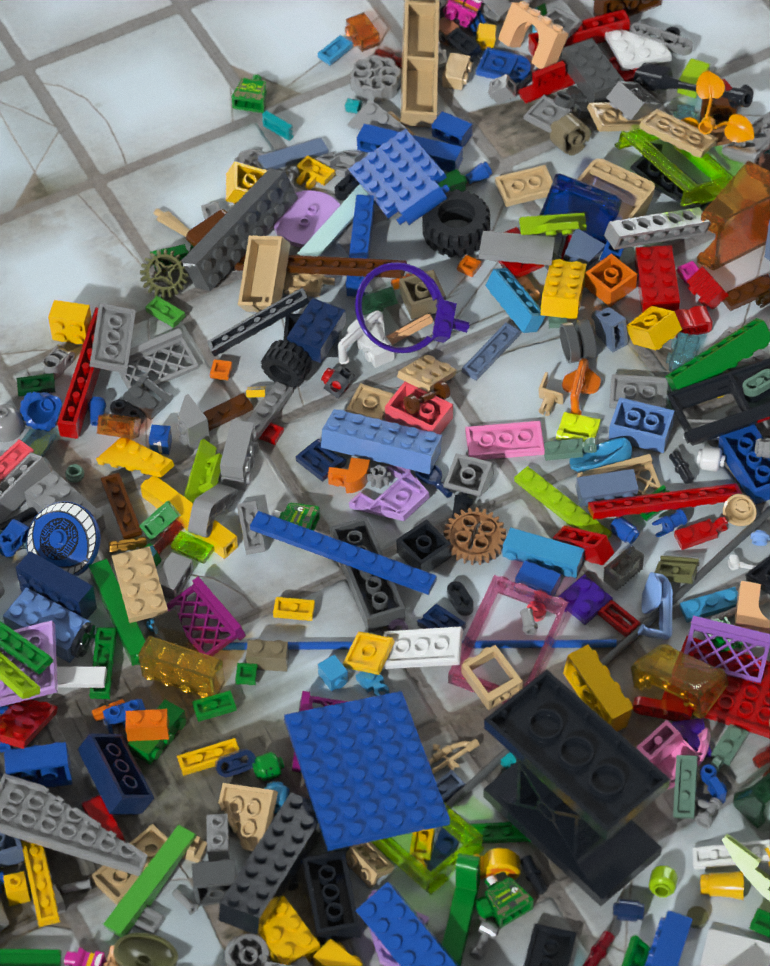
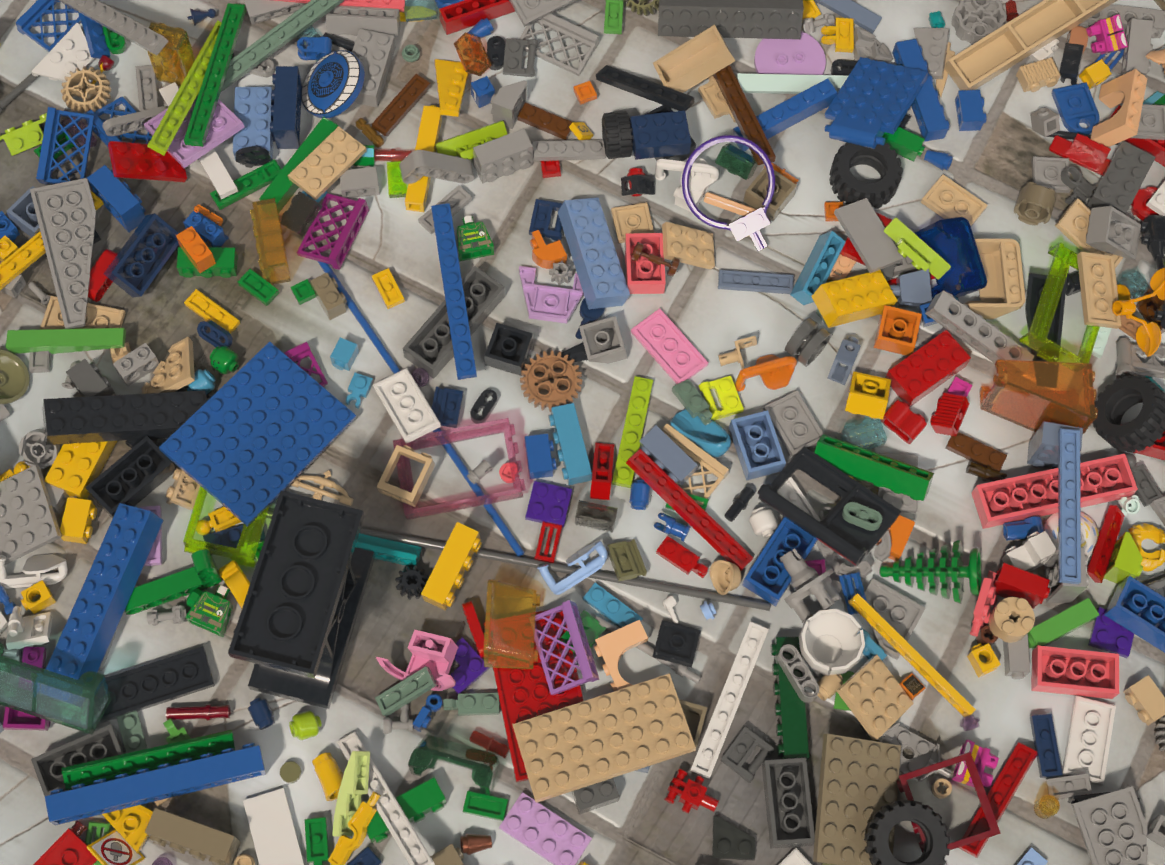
camera: 50 degrees right, 15 degrees up
green plate [139,501,181,541] -> none
yellow tile [343,631,395,675] -> none

